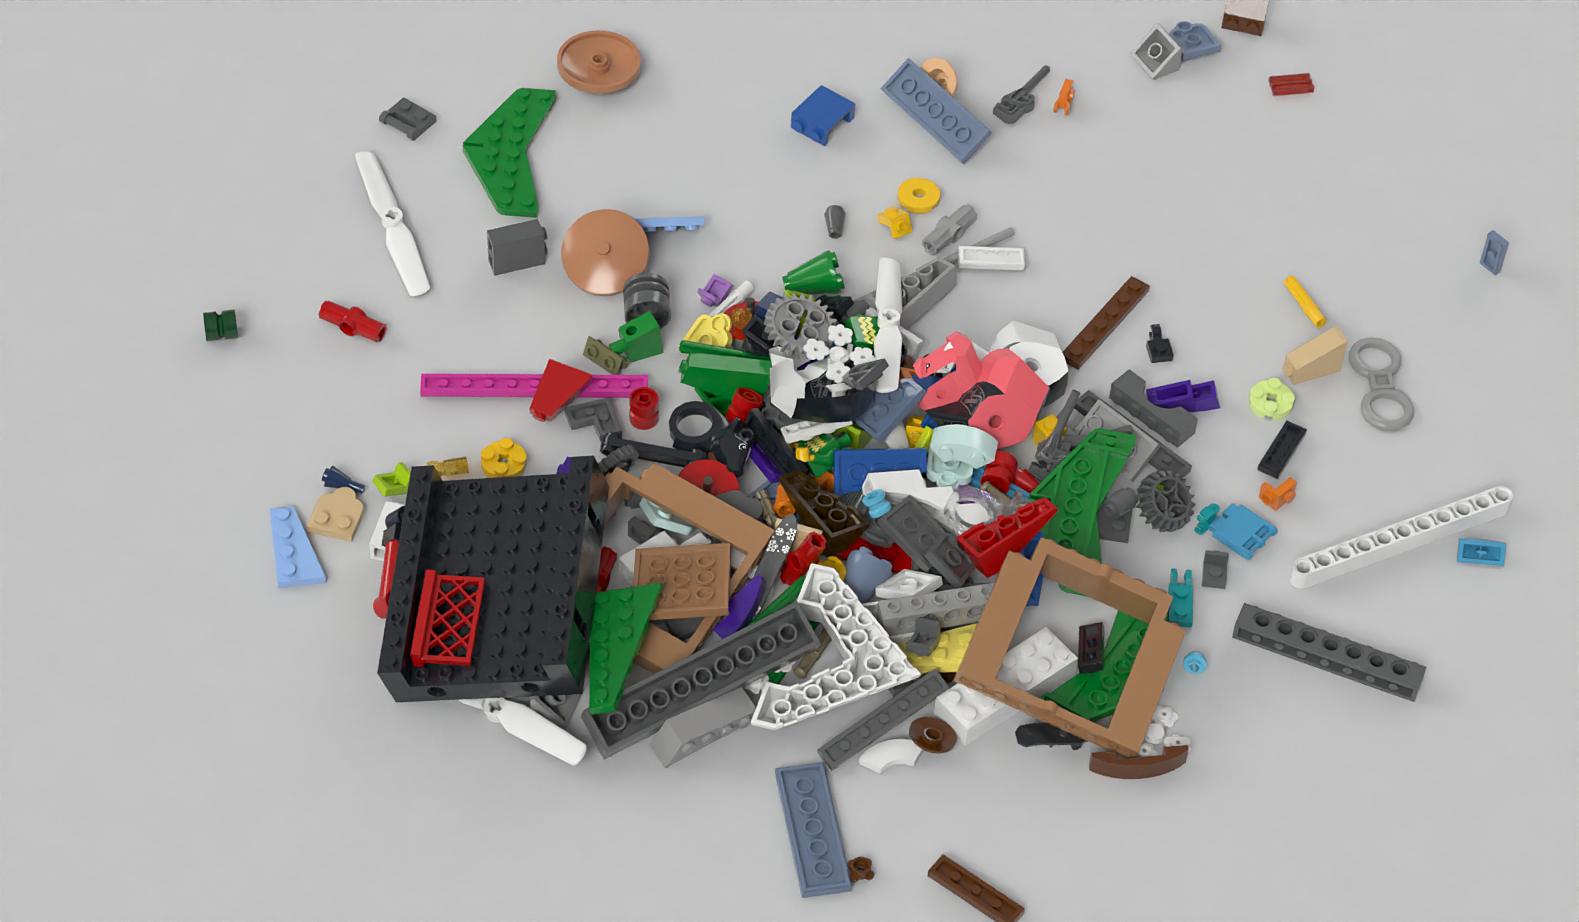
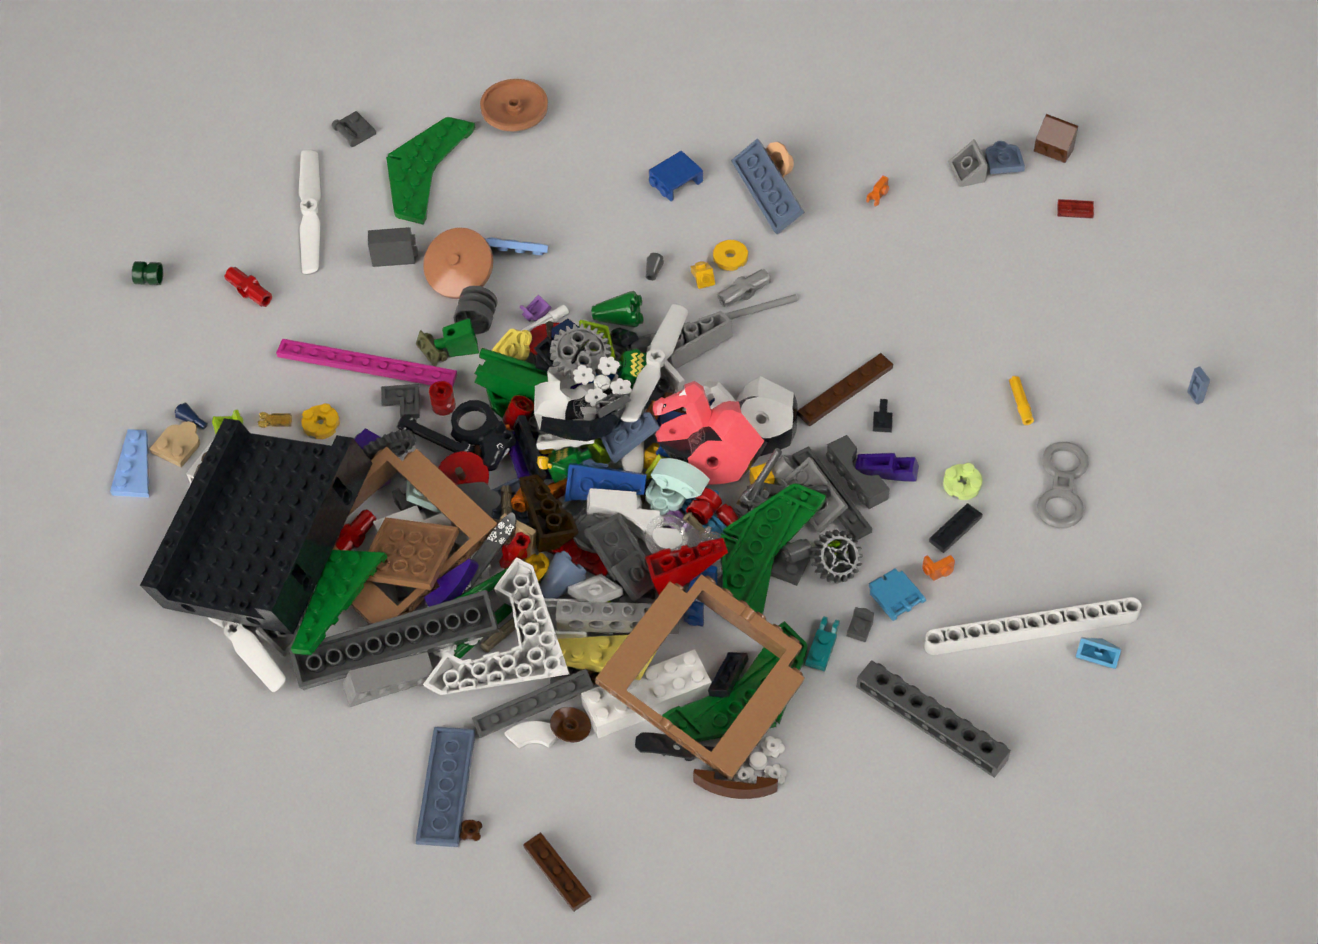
camera: 20 degrees right, 5 degrees up
red fence [411,570,486,667] -> none
red slope [529,359,592,422] -> none
clear yellow plate [731,307,752,329] -> none
medium azure wheel [862,489,891,518] -> none
dark grey bracket [906,617,940,657] -> none
white plate [958,246,1025,271] -> none
dark grey piece [993,65,1050,124] -> none
medium azure plate [1183,651,1207,674] -> none
teal piece [1194,503,1220,535] -> none
tan slope [1282,326,1348,385] -> none

